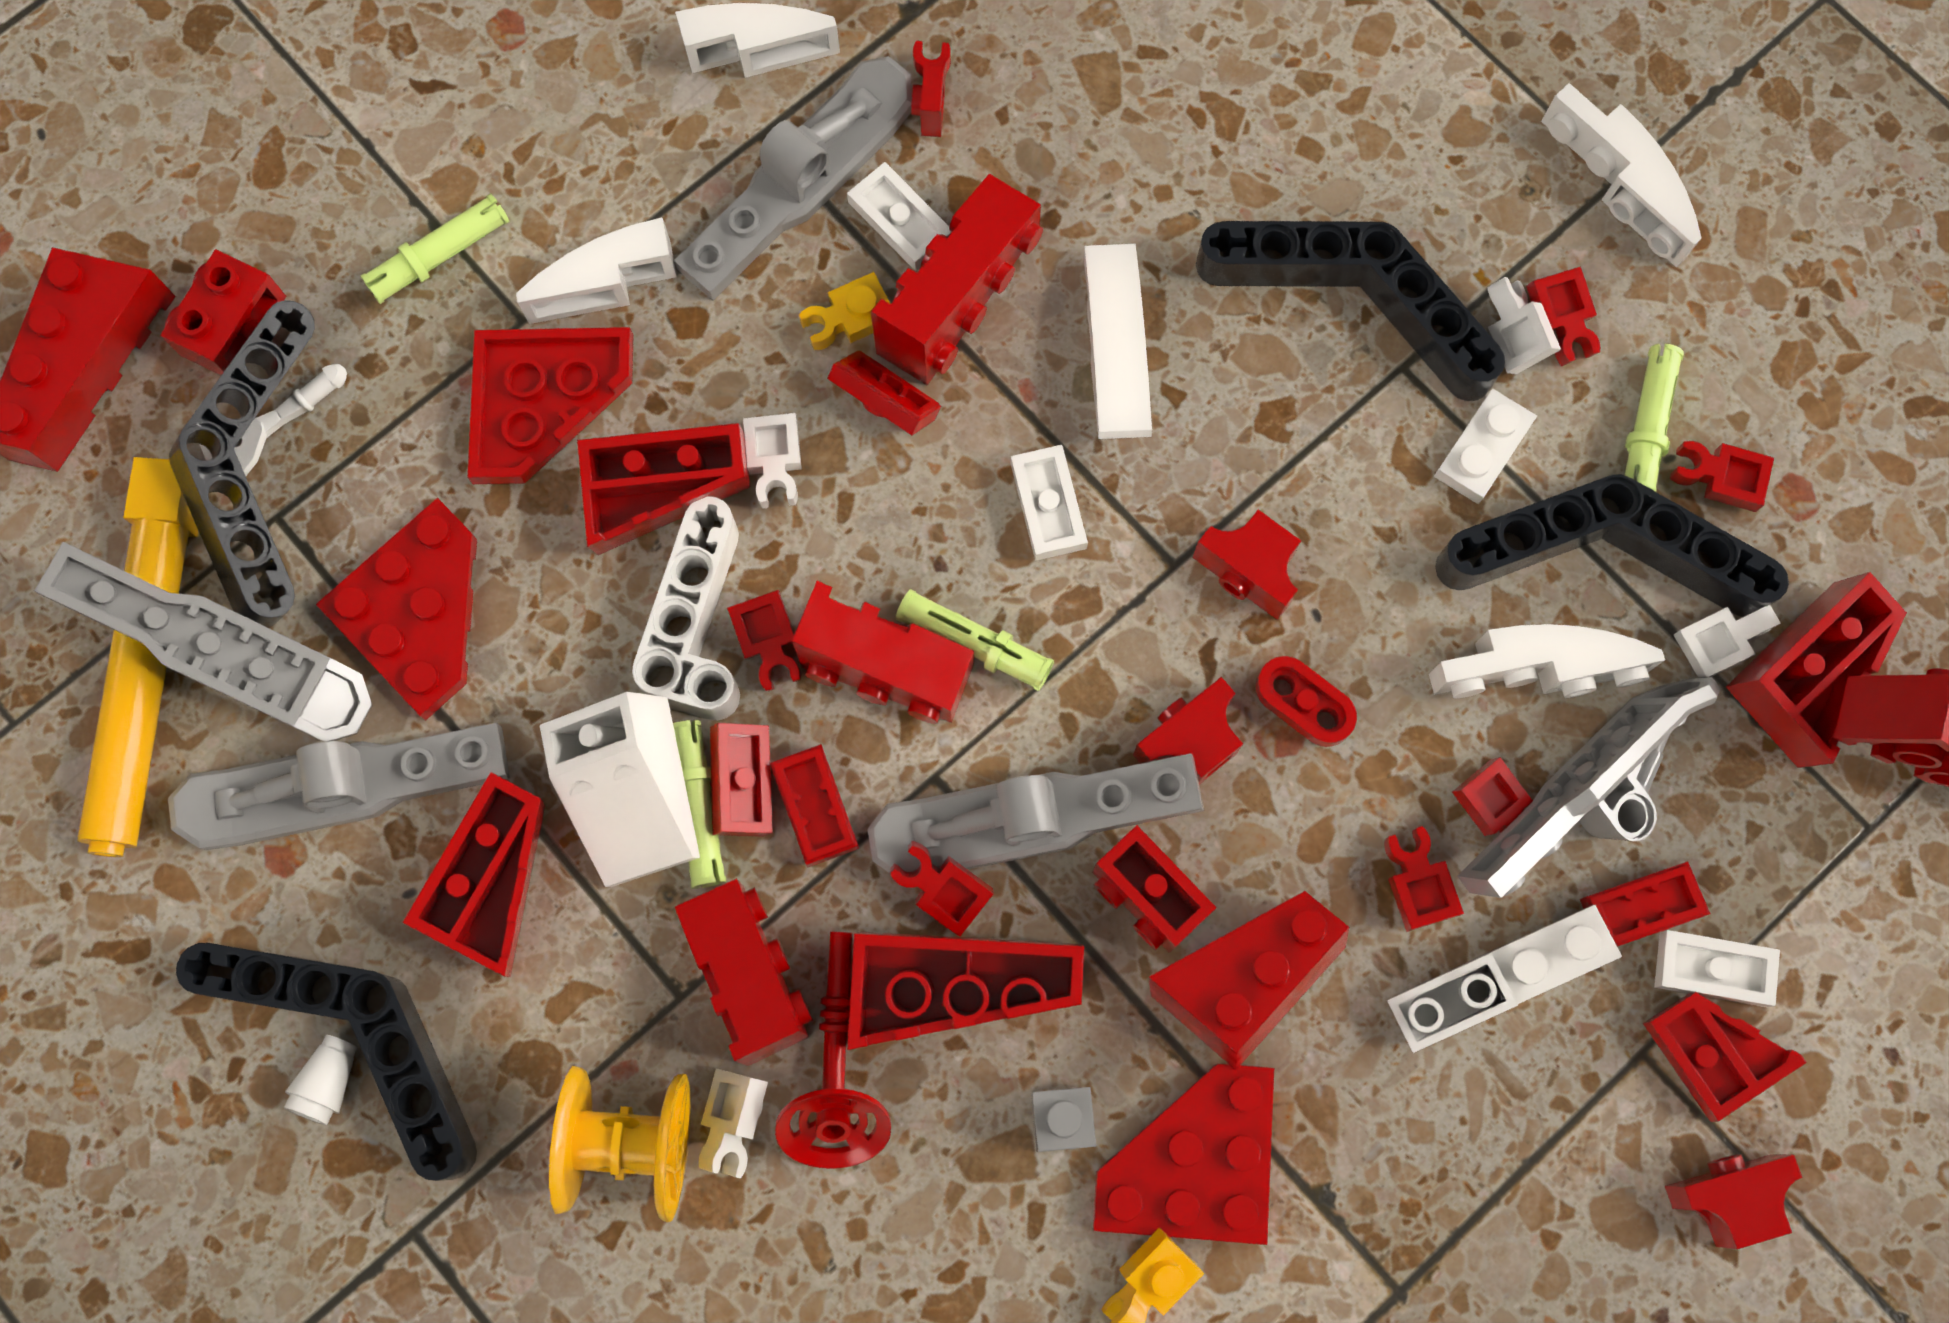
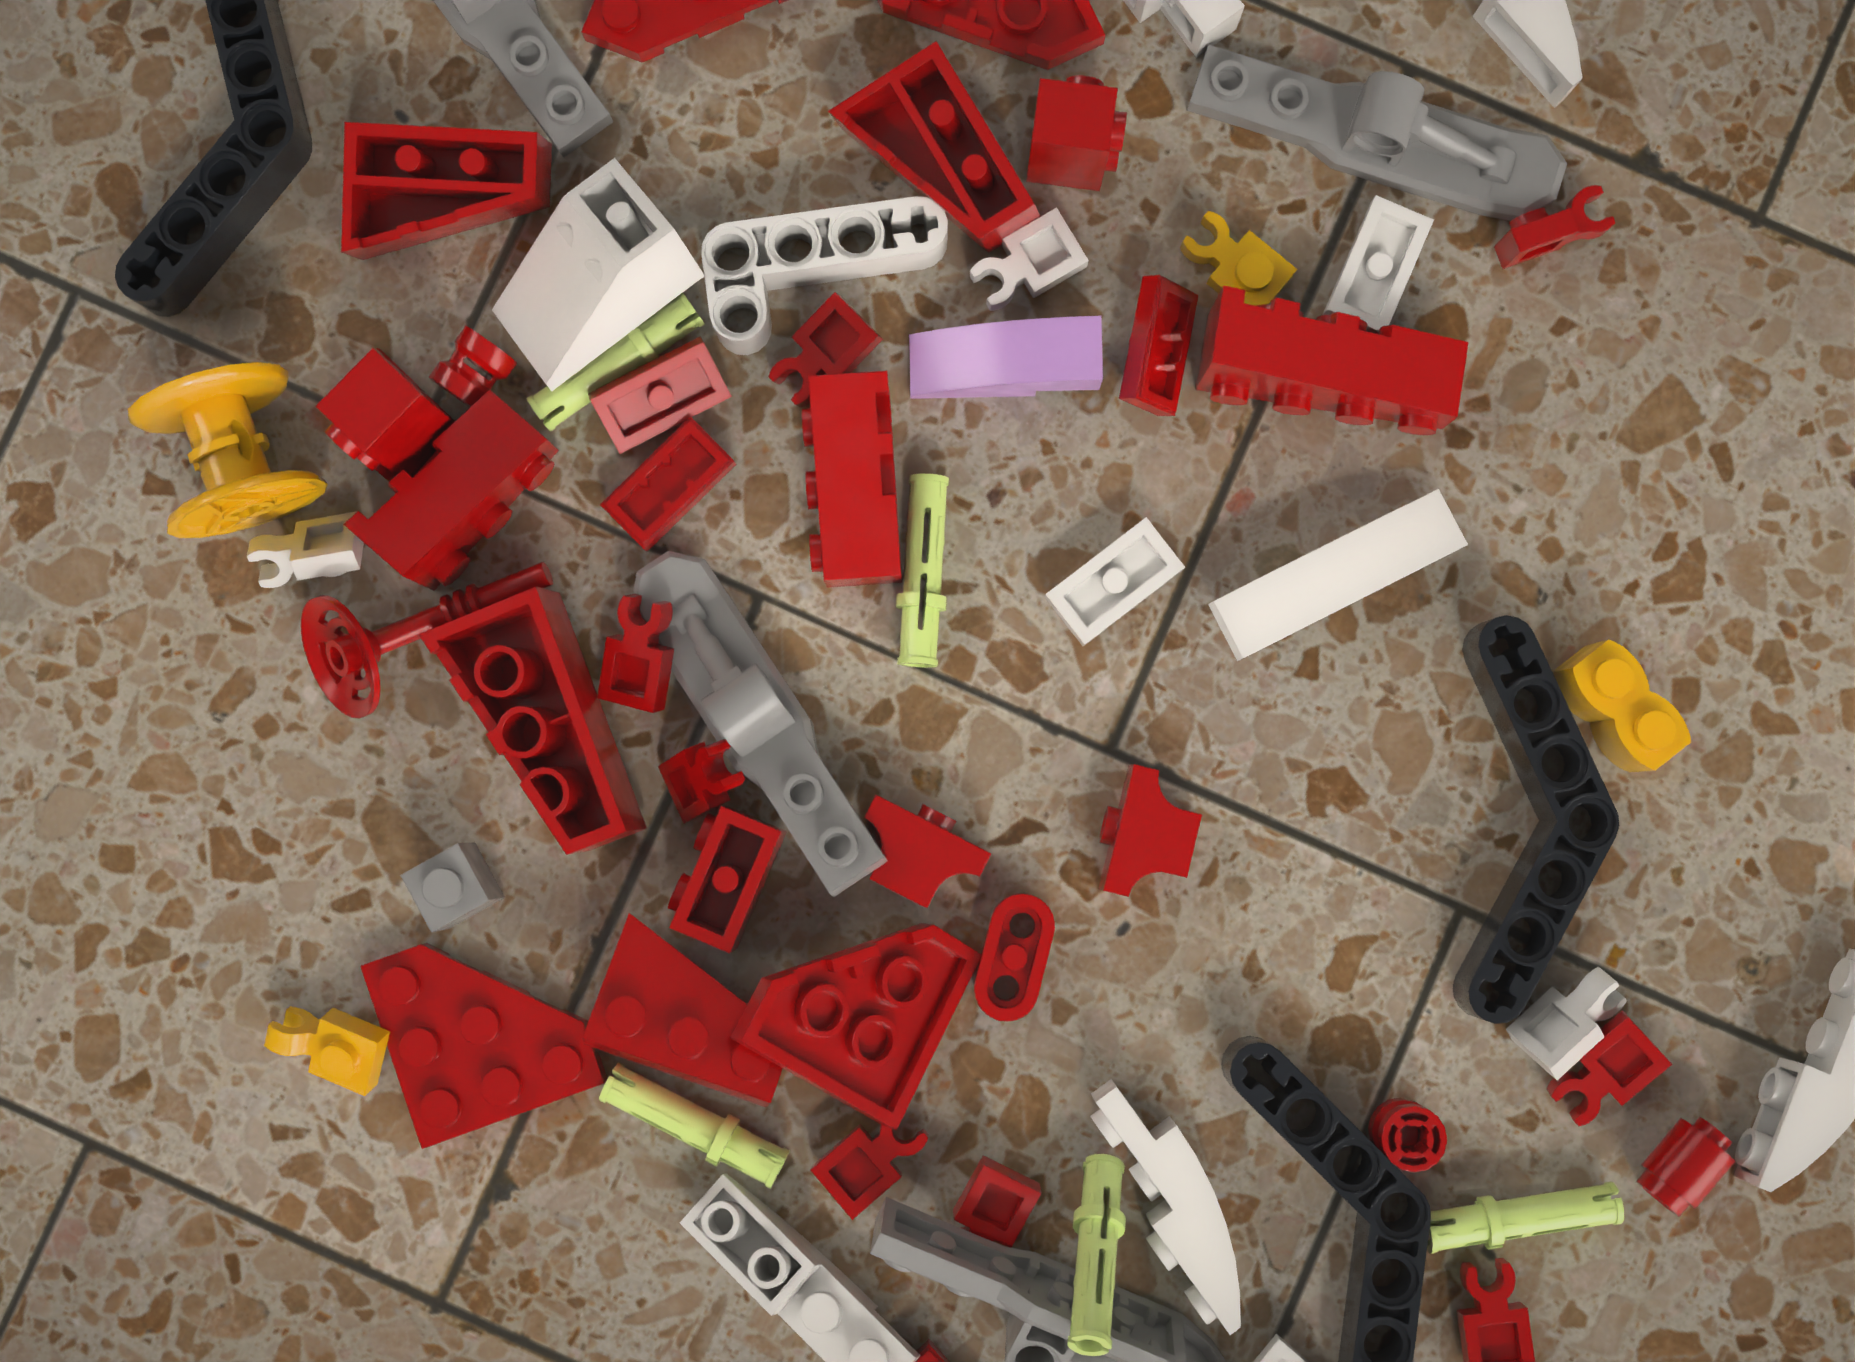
camera: 70 degrees right, 10 degrees up
white cone [284,1035,358,1125] -> none
white plate [1434,388,1537,504] -> none
none -> red wedge [315,348,455,482]
none -> red wheel [429,326,517,408]
none -> yellowish green pin [599,1063,790,1189]
none -> red plate [658,739,745,824]
none -> red plate [730,923,982,1130]
none -> lavender slope [909,316,1103,399]
none -> red brick [1026,75,1127,191]
none -> yellowish green pin [1067,1154,1126,1356]
none -> red wheel [1368,1097,1447,1173]
none -> yellow brick [1552,639,1691,772]
none -> red brick [1636,1117,1735,1217]

